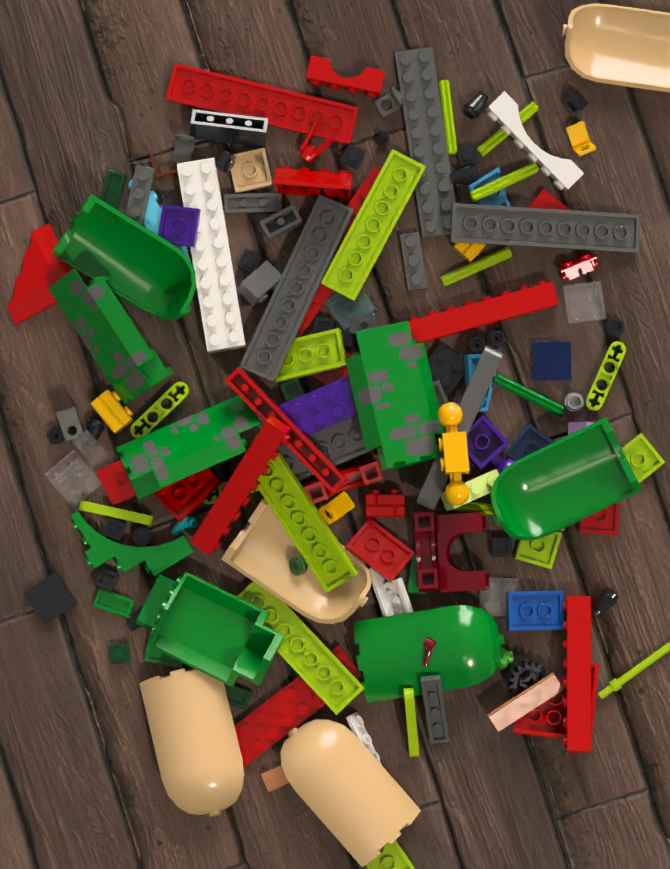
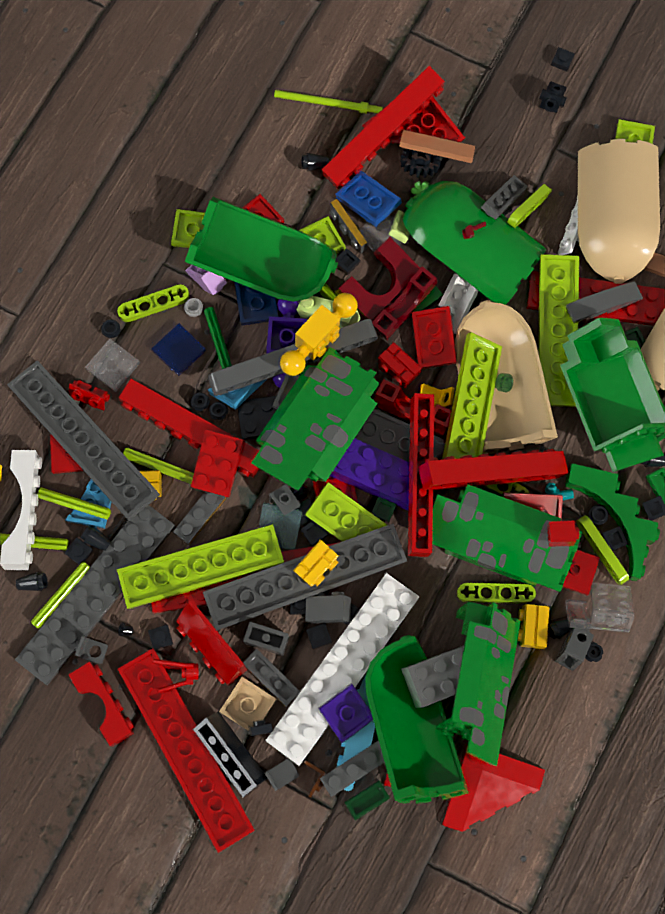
camera: 140 degrees left, 10 degrees down
none -> red plate [191,430,245,497]
none -> yellow brick [293,540,339,587]
none -> plate [329,199,367,254]
none -> yellowish green tile [389,210,410,244]
none -> light grey brick [401,645,464,708]
none -> black brick [539,81,567,113]
none -> red brick [547,521,579,547]
none -> dark grey slope [566,282,643,324]

